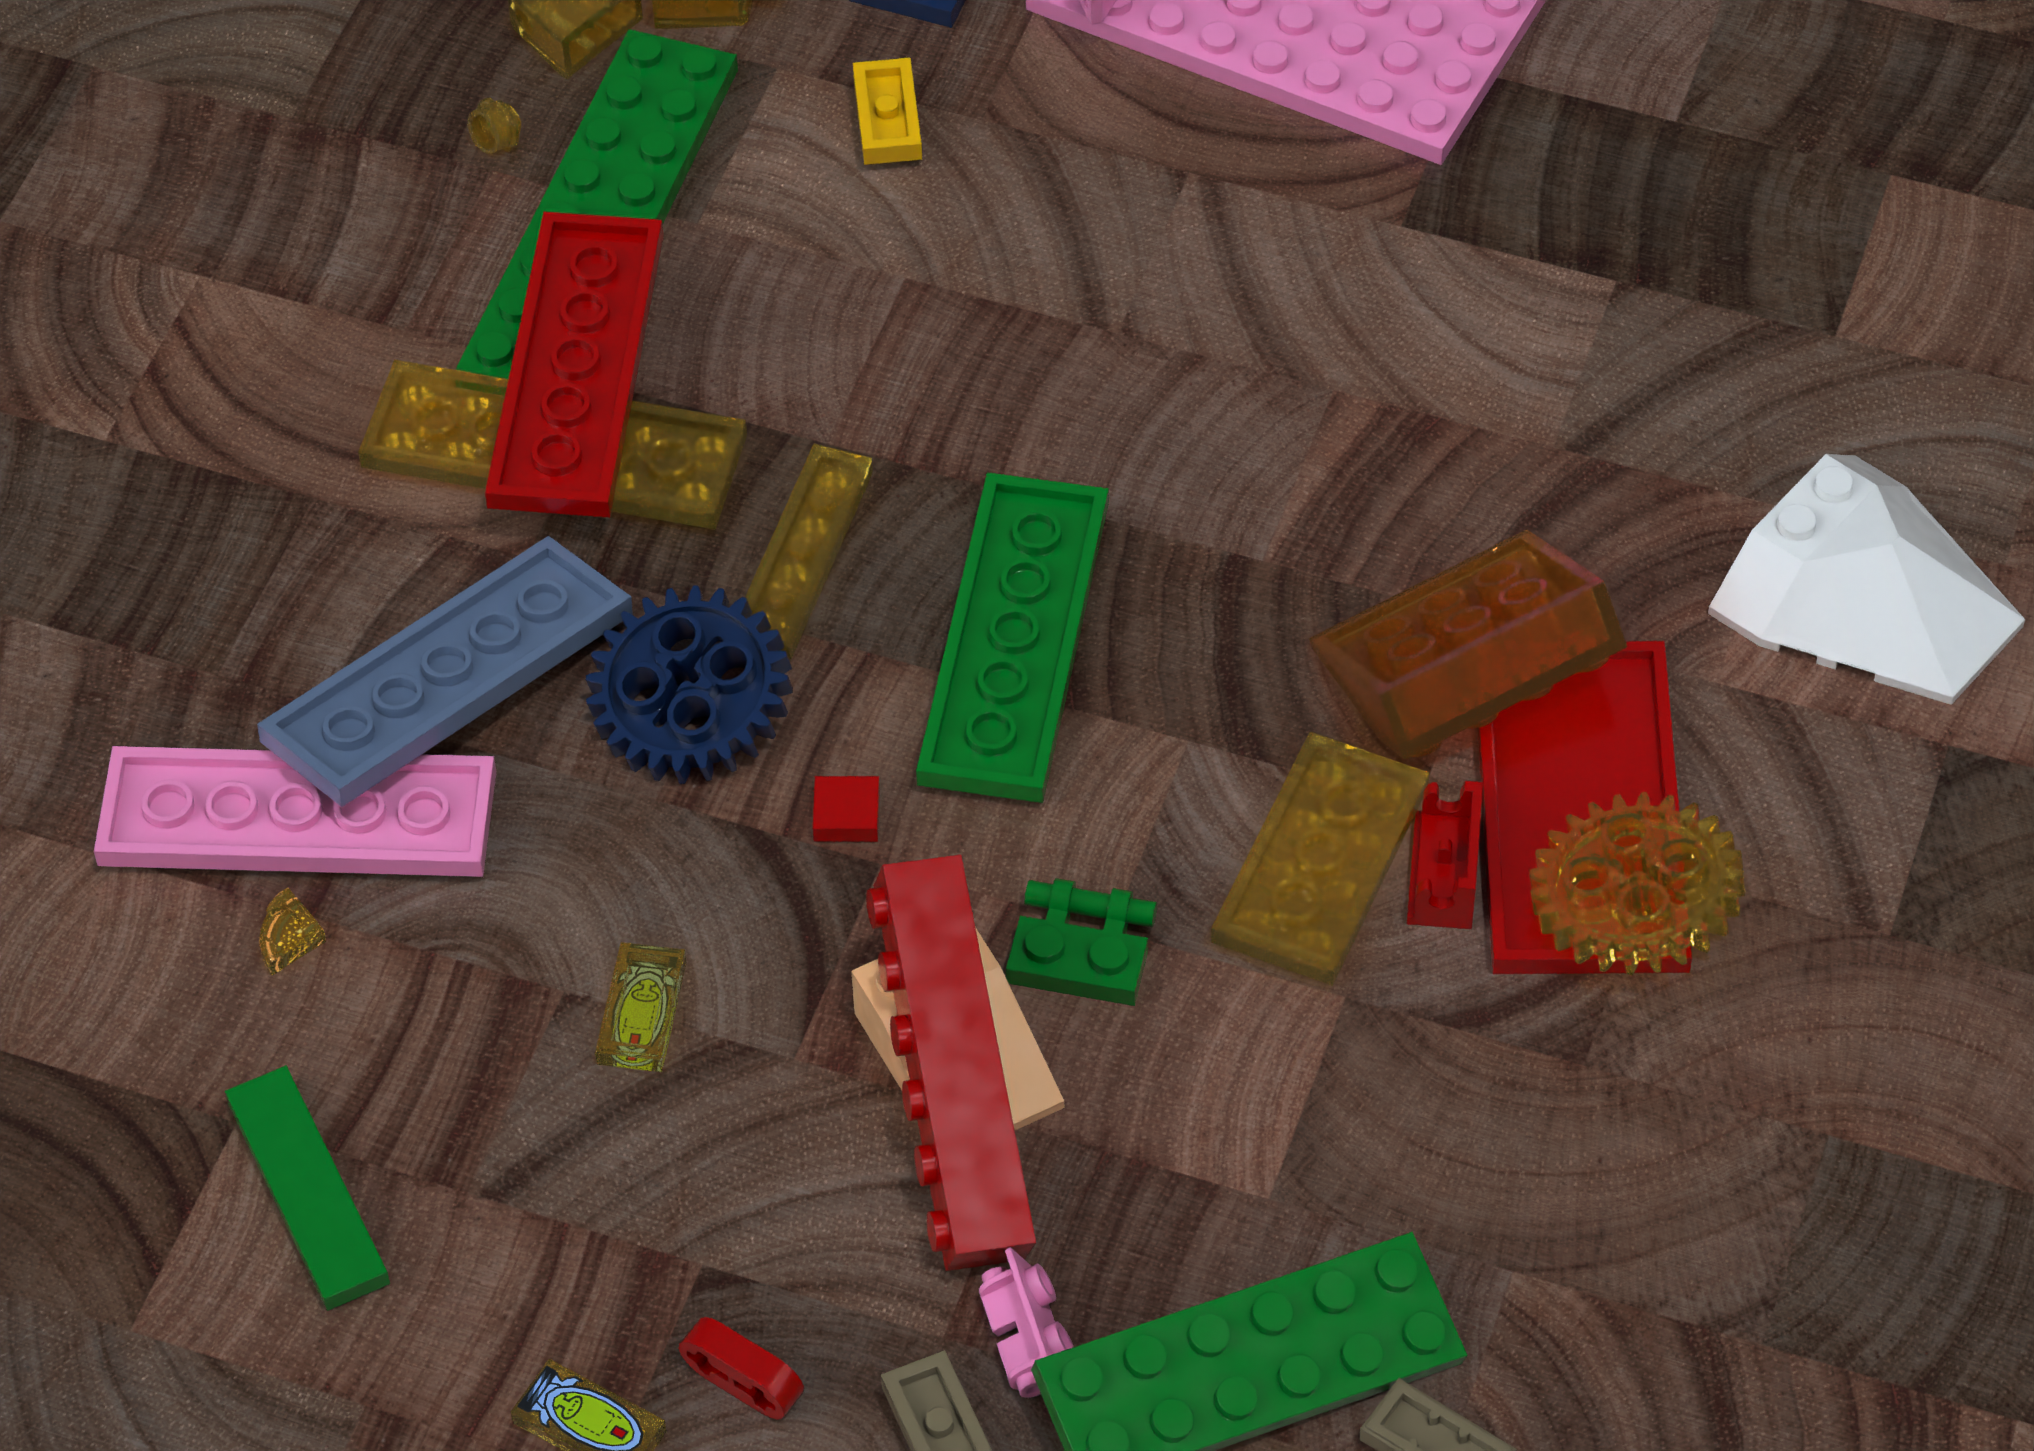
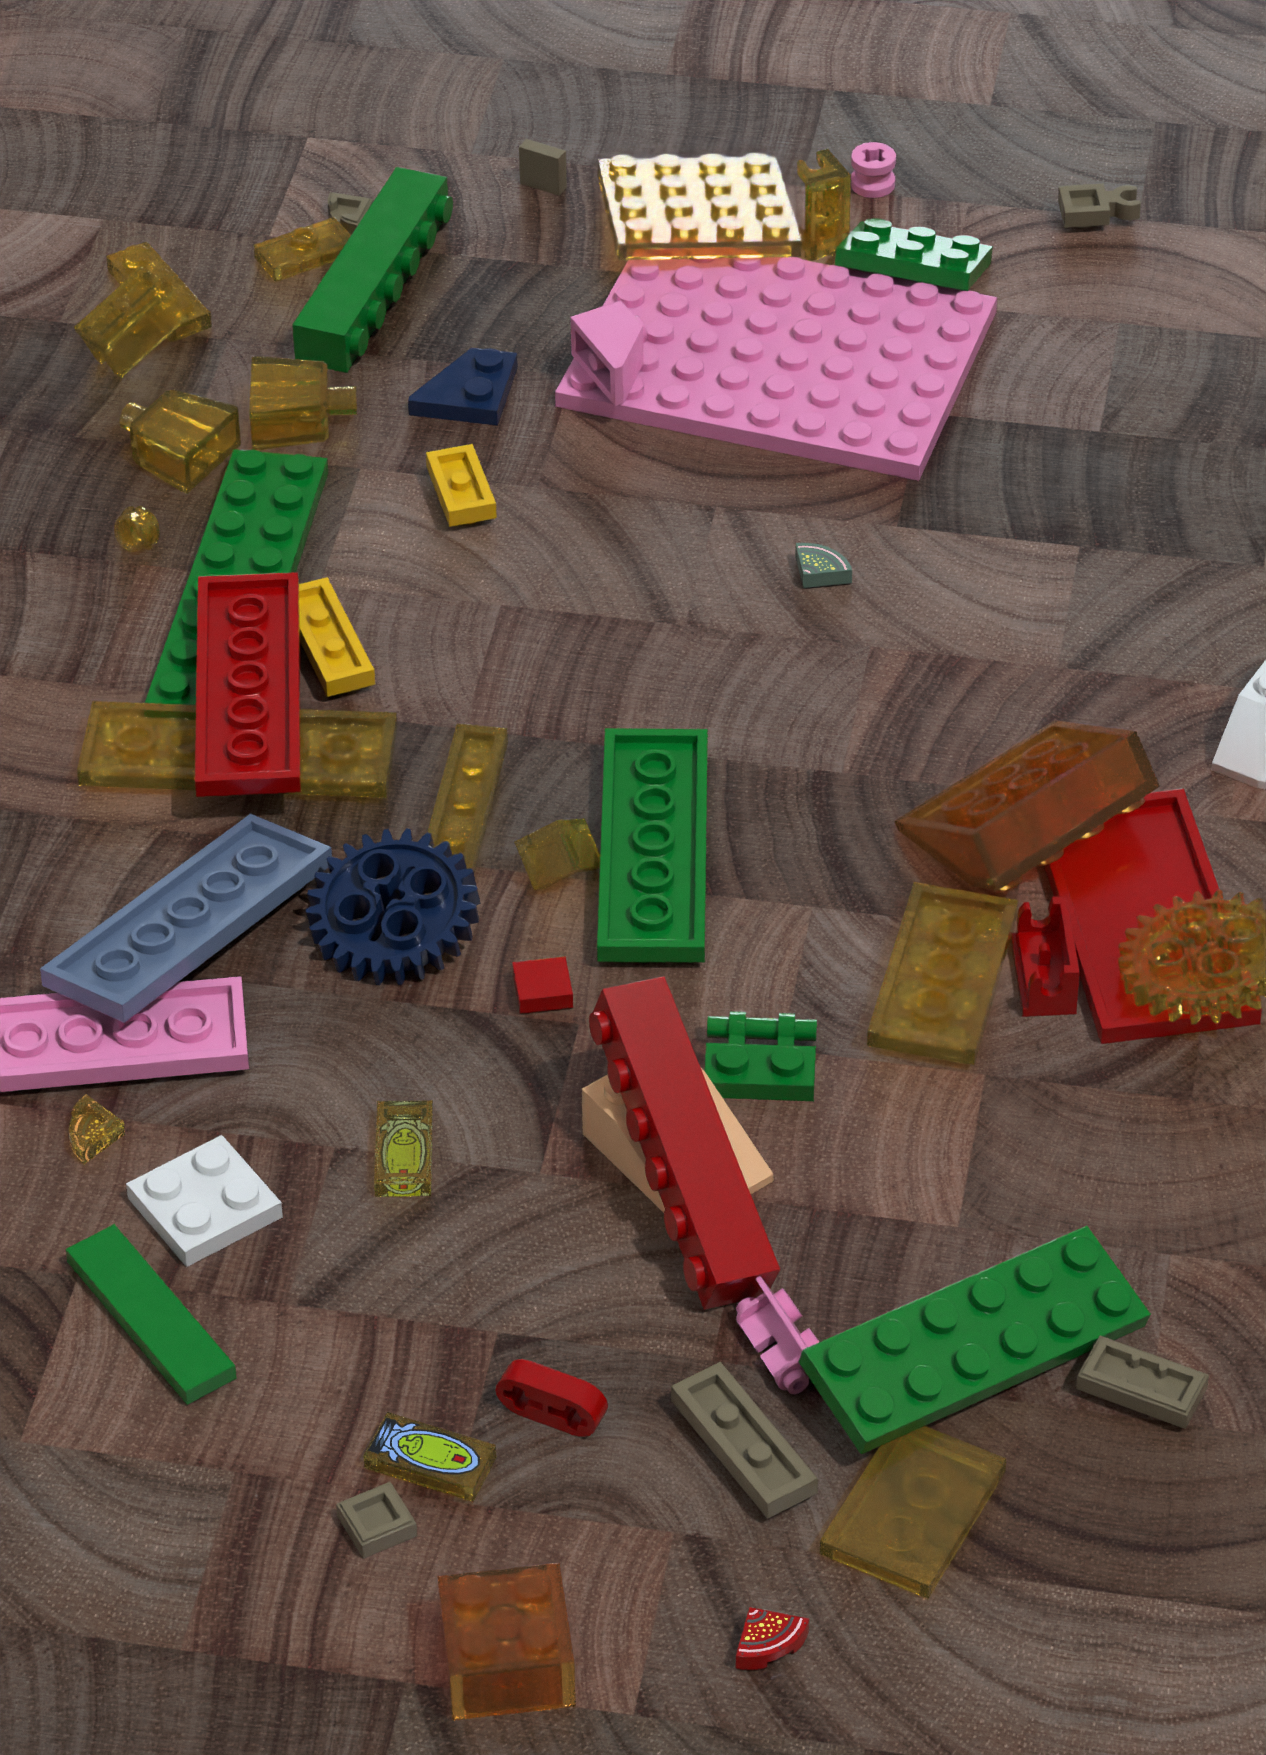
camera: 10 degrees left, 10 degrees down
none -> white plate [126,1135,283,1267]
none -> yellow plate [299,577,375,697]
none -> clear yellow panel [514,818,600,890]
none -> sand green tile [795,543,852,588]

